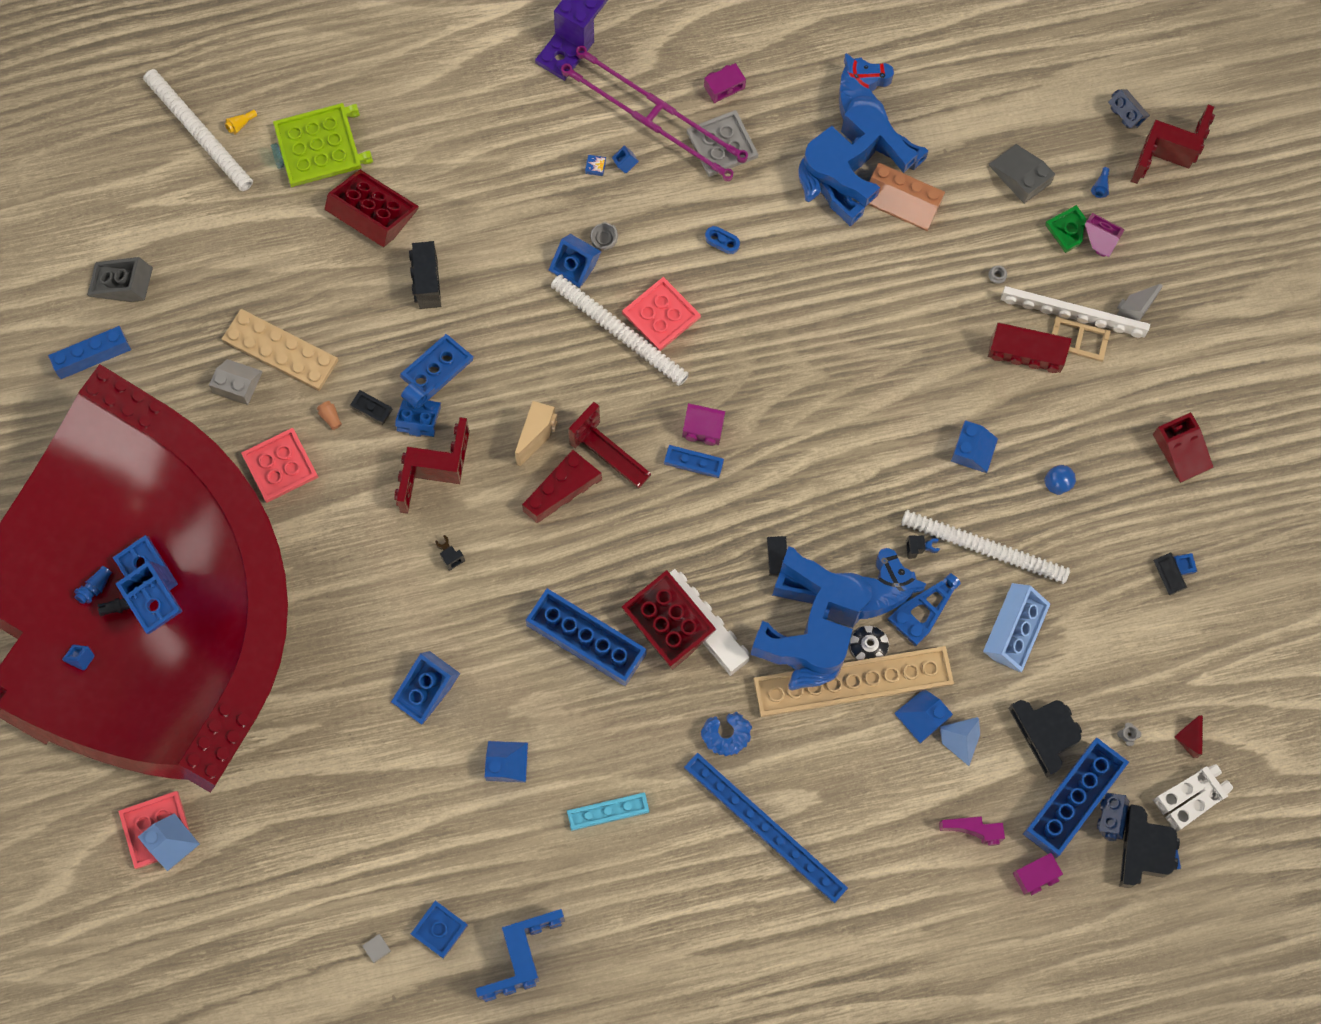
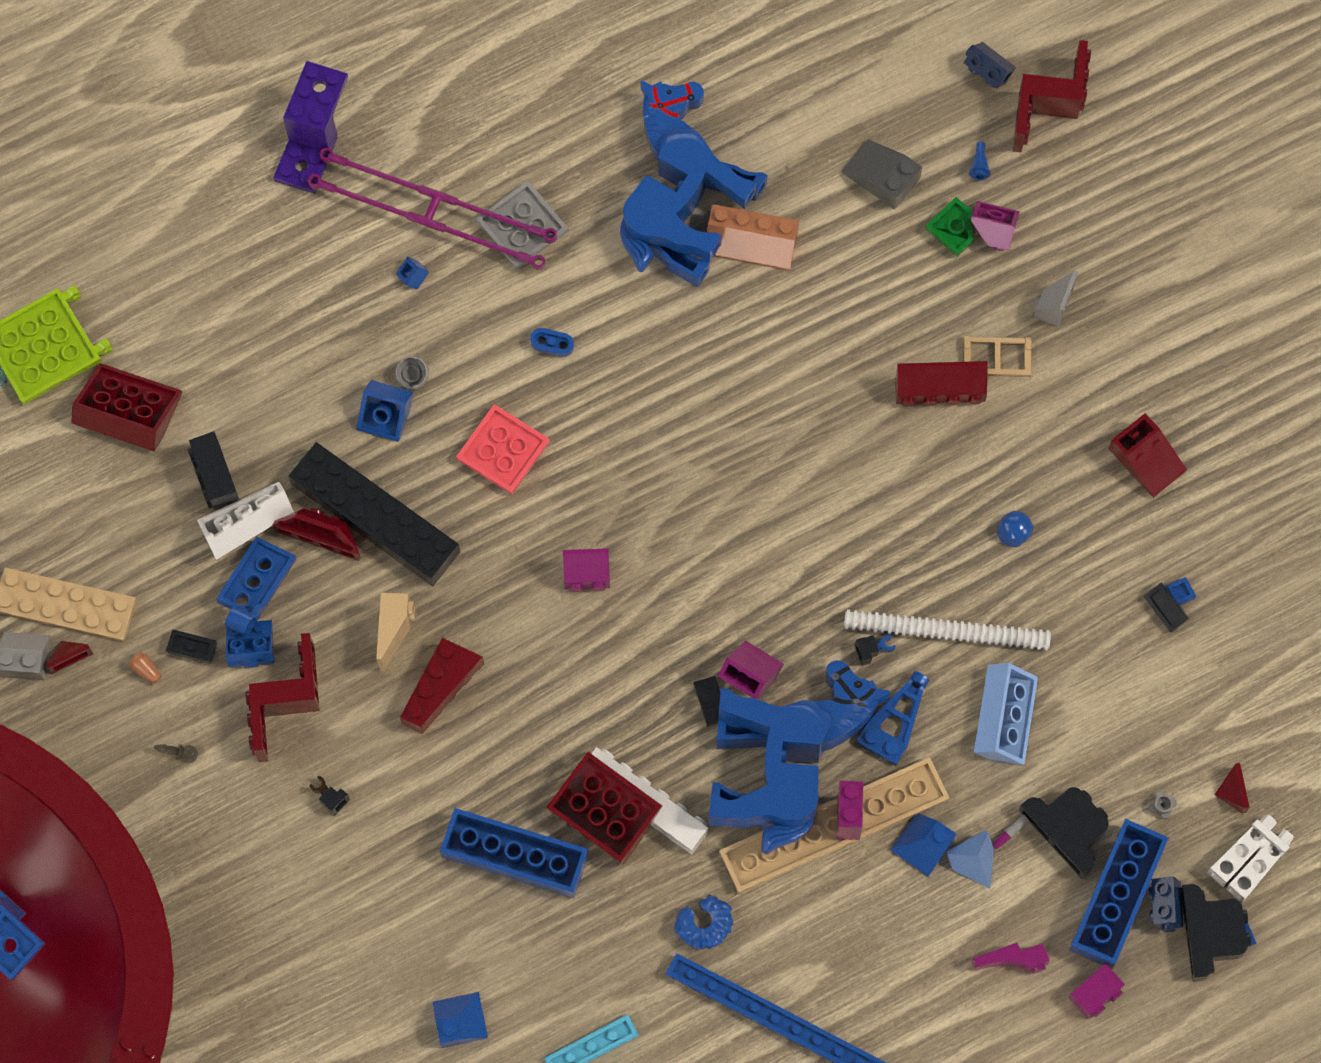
camera: 10 degrees left, 0 degrees up
coral plate [241,428,319,503] -> none
blue slope [391,651,460,725] -> none
white piece [551,275,689,386] -> none
dark red bracket [568,402,651,489] -> none
tile [585,155,606,176] -> none
blue plate [664,445,724,478] -> none
magenta brick [704,63,746,103] -> none
dish [850,626,889,660] -> none
blue slope [951,420,998,473] -> none
light grey plate [989,266,1007,284] -> none
white plate [1001,286,1150,338] -> none
none -> dark red slope [46,641,93,674]
none -> clear smoke bar [154,744,198,763]
none -> white wedge [197,482,294,560]
none -> dark red wedge [273,508,361,561]
none -> black brick [288,442,461,587]
none -> magenta brick [717,640,784,699]
none -> magenta brick [837,781,863,840]
none -> light grey piece [993,815,1029,849]

